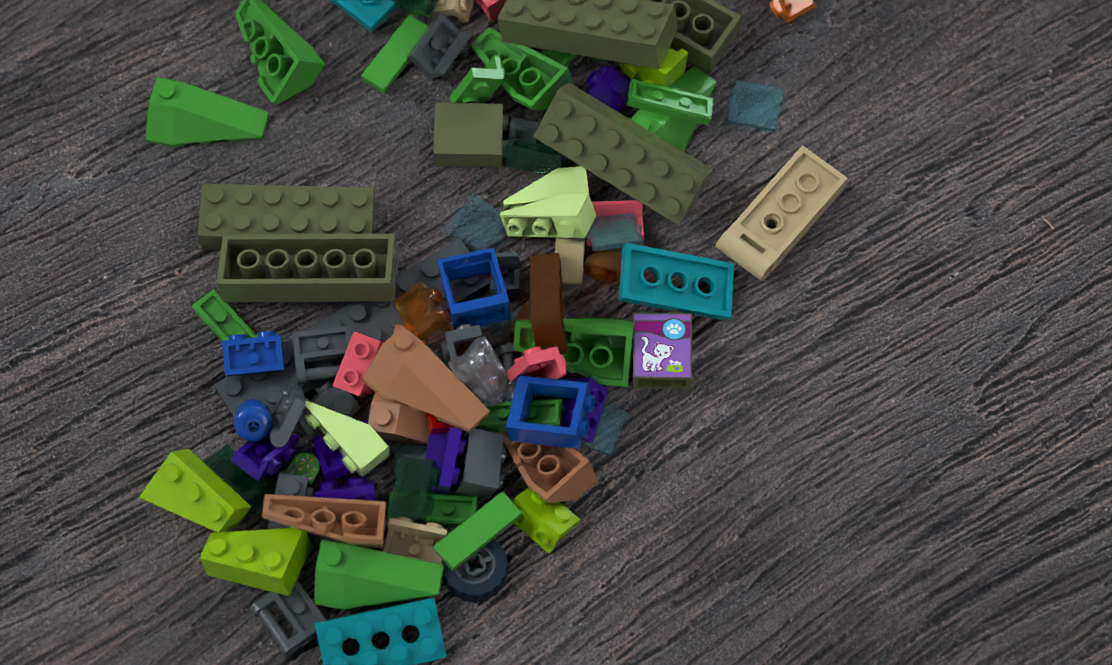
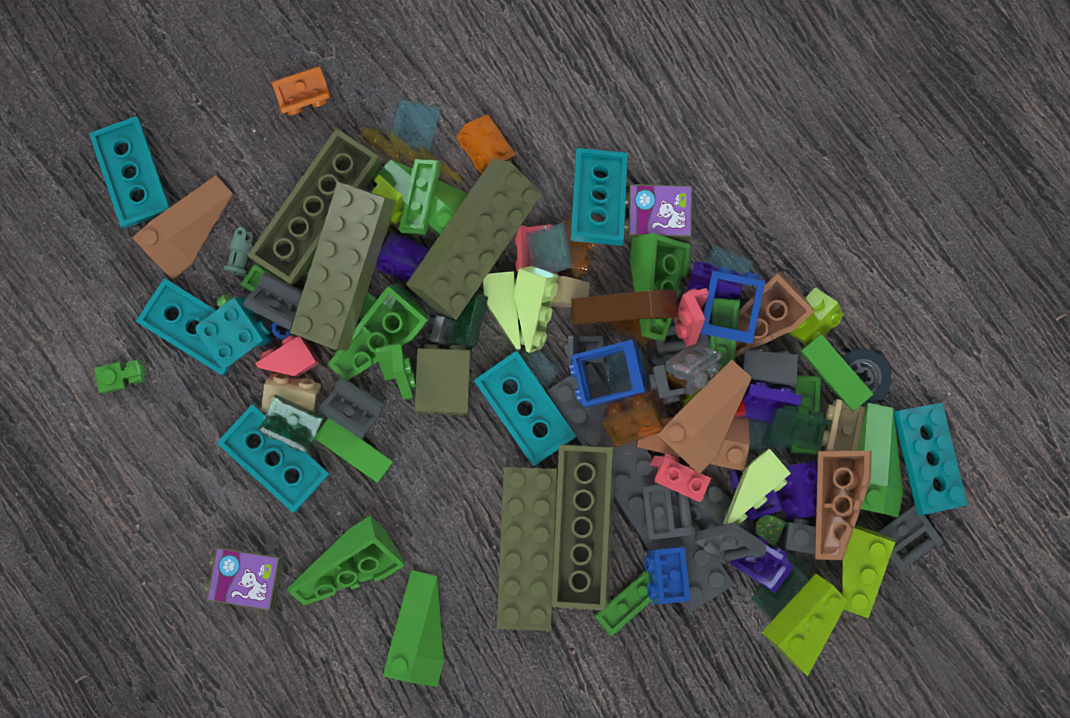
camera: 85 degrees left, 15 degrees up
blue head [234,399,273,442] -> none
tan hinge [716,145,848,281] -> none
none -> clear yellow piece [361,126,462,182]
none -> orange bracket [456,114,516,175]
none -> teal plate [474,351,577,467]

